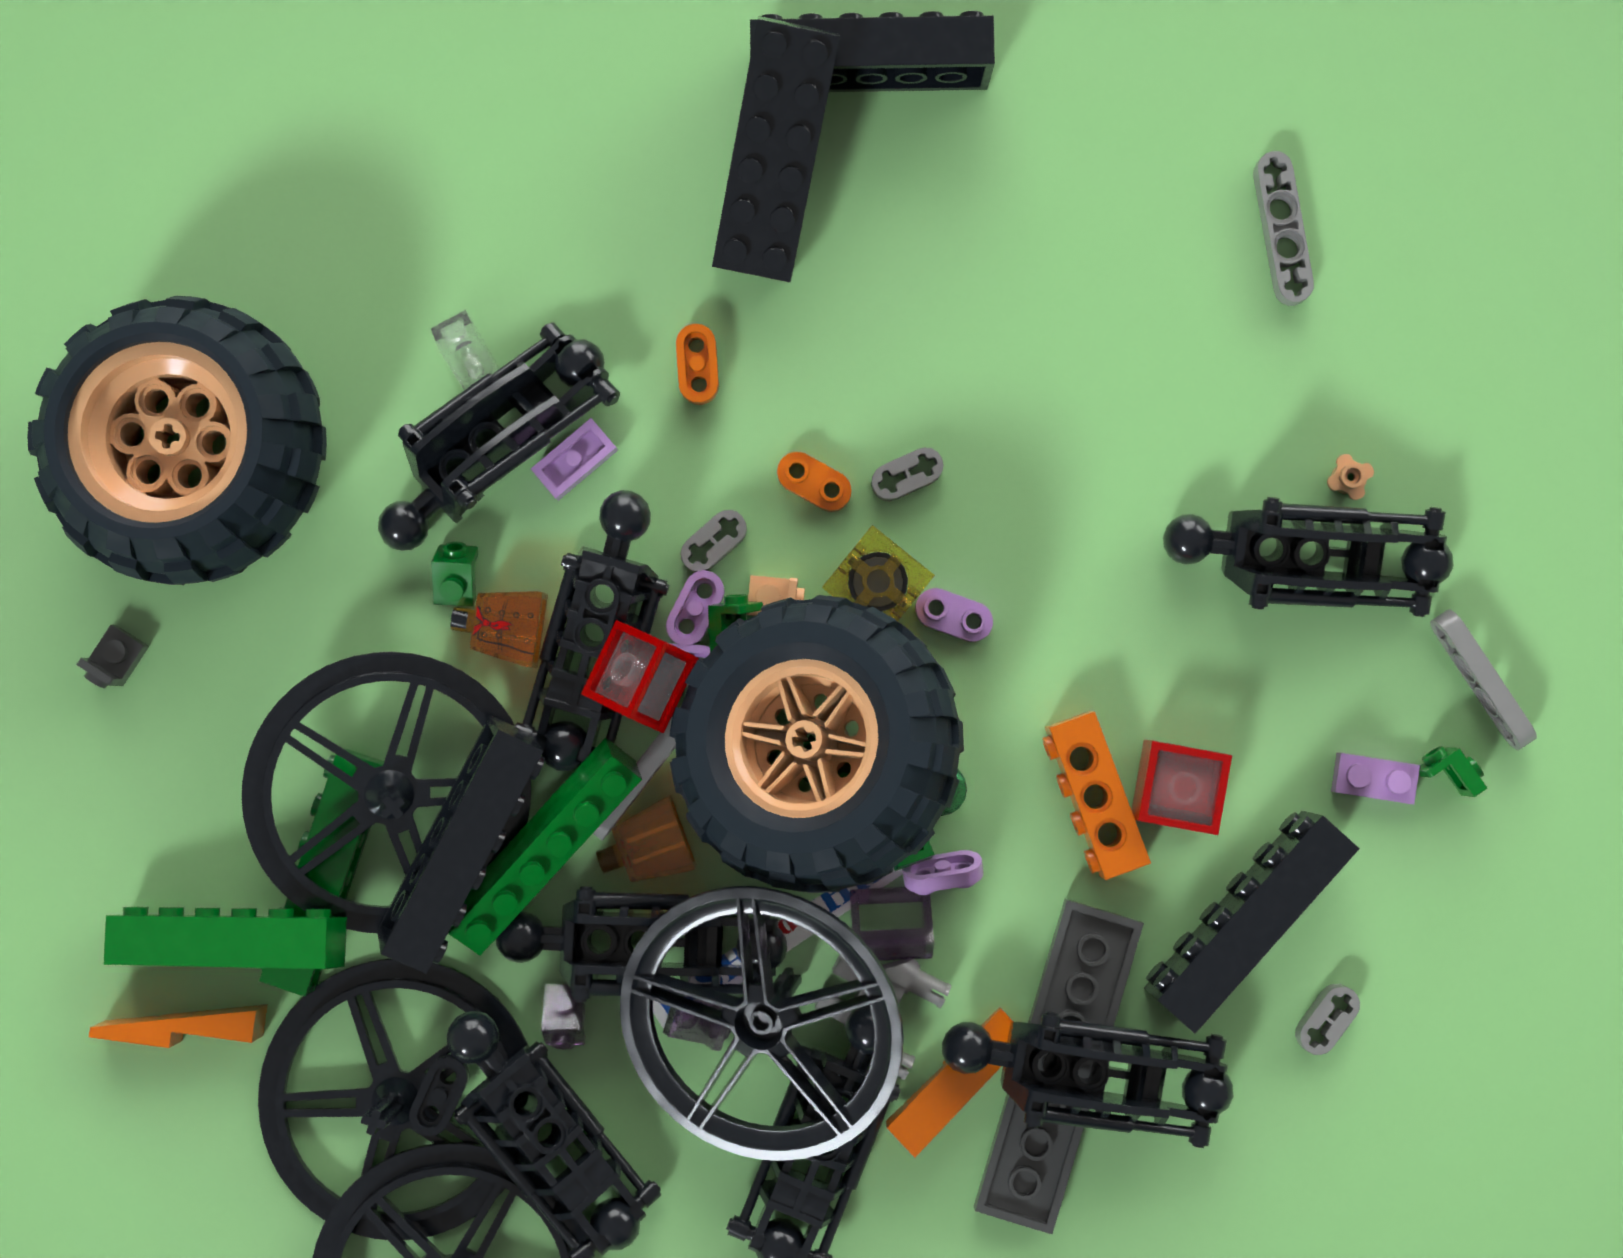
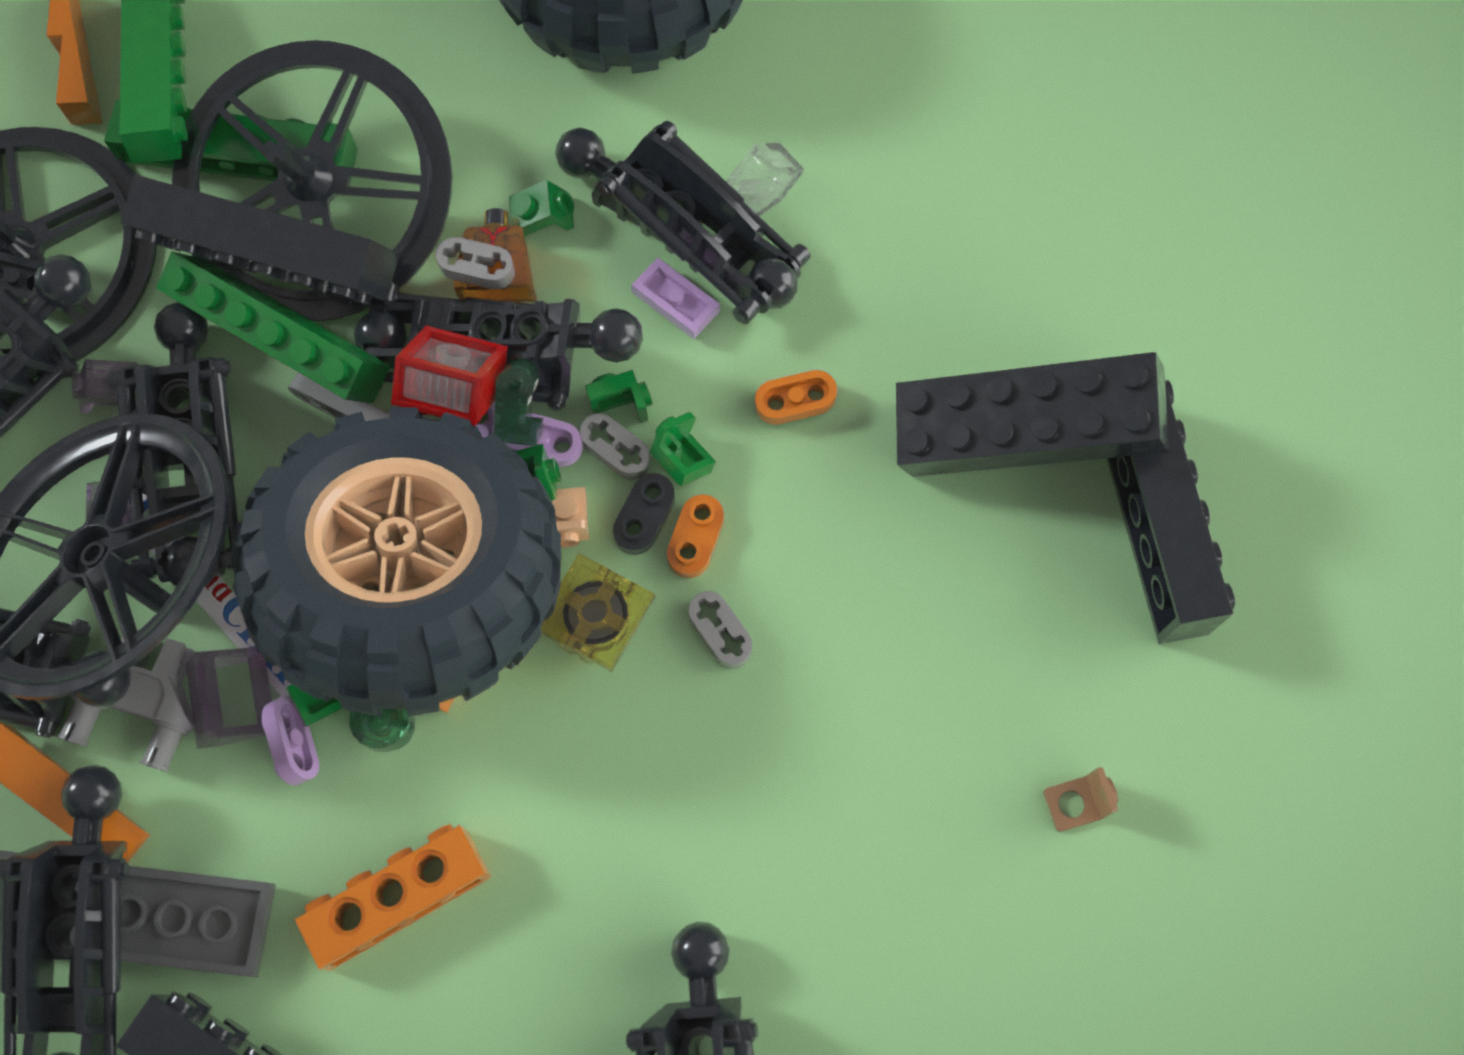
camera: 80 degrees right, 15 degrees down
clear orange torso [596,795,697,882] -> none
lavender plate [915,588,993,642] -> none
piece [1131,740,1232,835] -> none
light grey beam [1253,151,1314,306] -> none
none -> light grey beam [436,237,515,289]
none -> clear green leg [494,358,544,446]
none -> green bracket [585,369,653,423]
none -> black plate [613,473,675,555]
none -> green bracket [650,412,716,487]
none -> medium nougat bracket [1043,767,1118,832]

